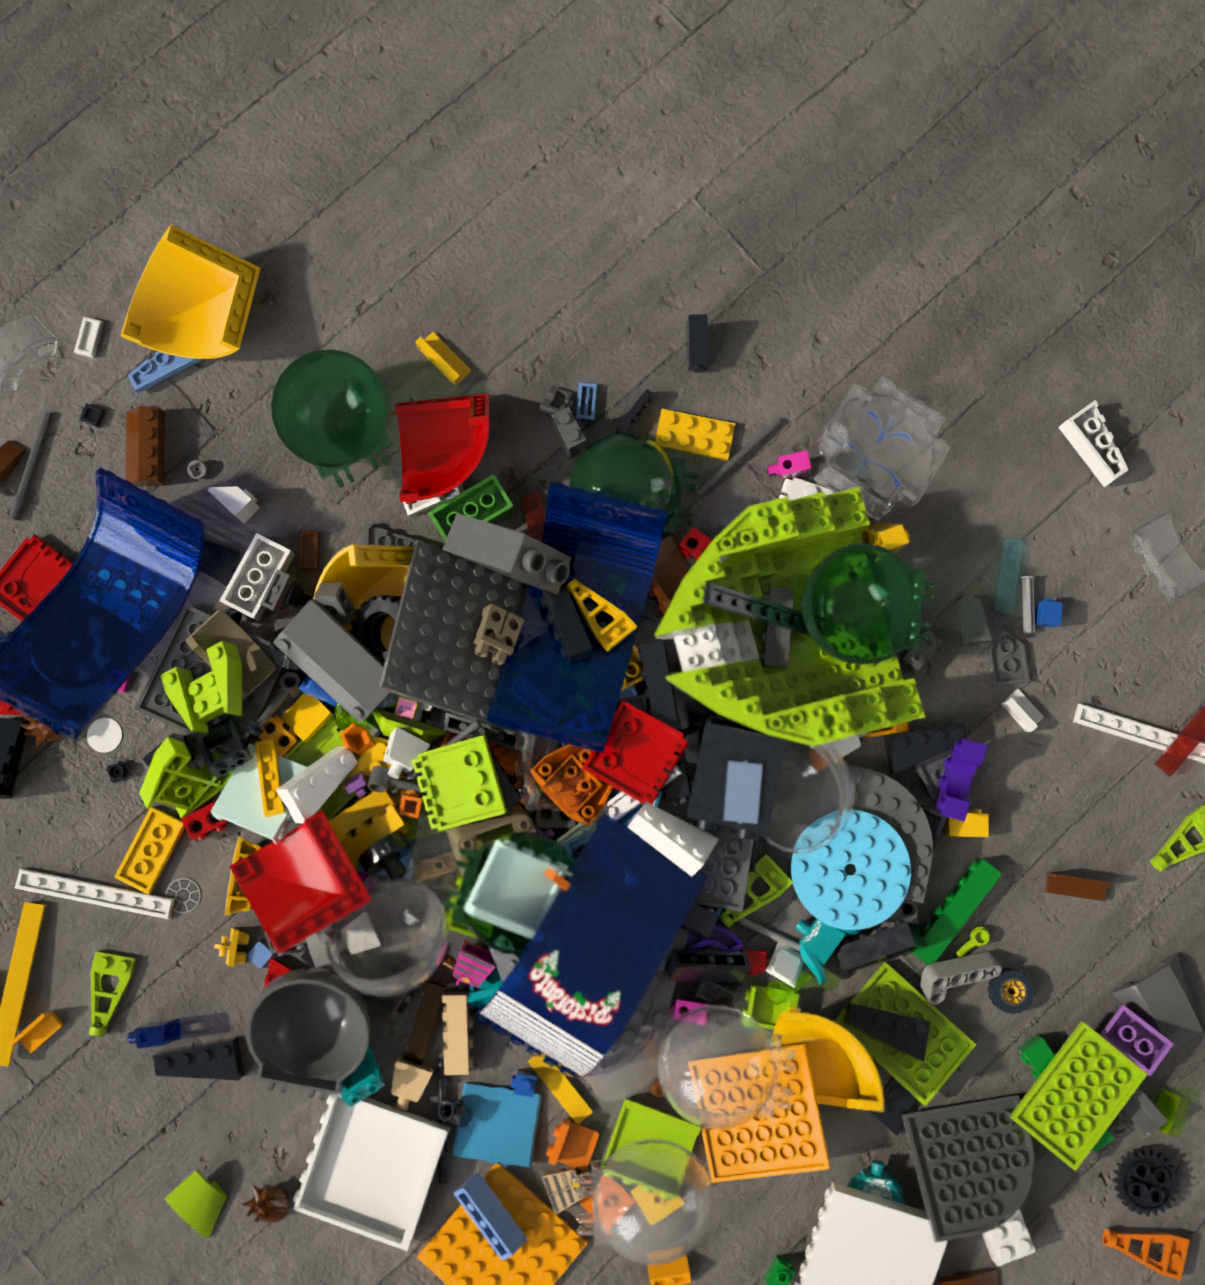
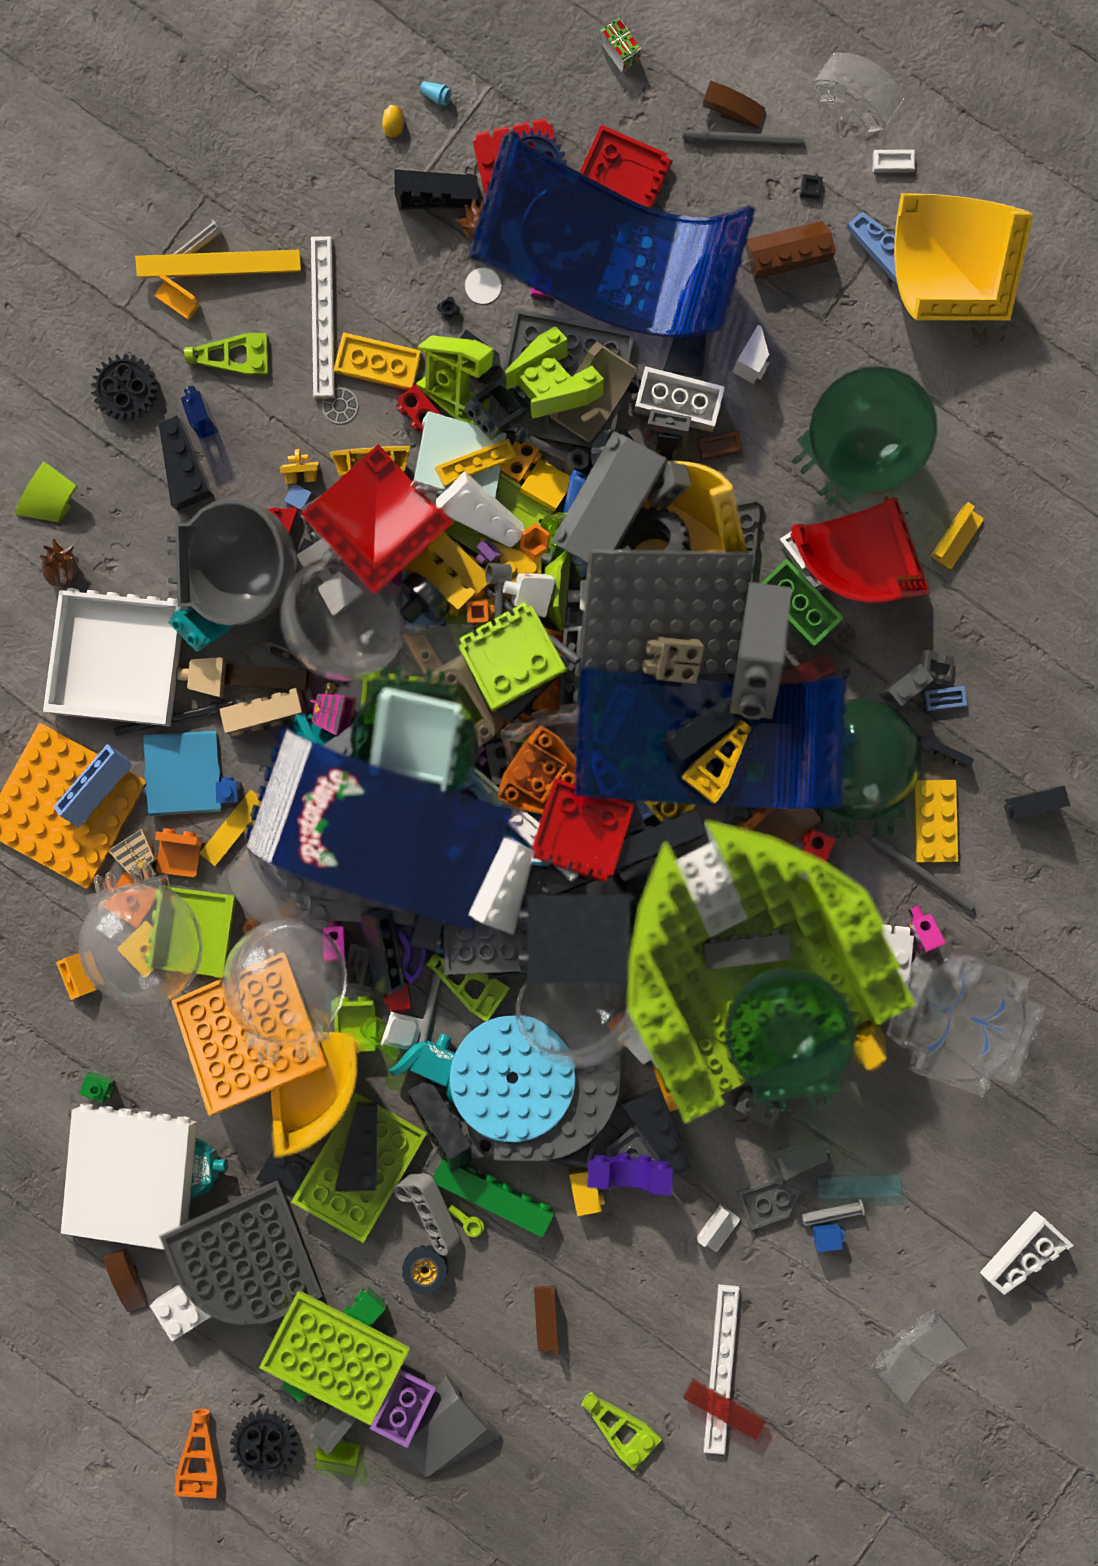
camera: 90 degrees right, 5 degrees up
light grey tile [187,459,207,479] -> none
bright pink tile [394,696,419,720] -> none
black piece [438,1100,473,1128] -> none
orange tile [544,867,570,890] -> none
black tile [702,583,824,638] -> none
sand blue piece [724,760,763,824] -> none
none -> black gear [91,354,159,421]

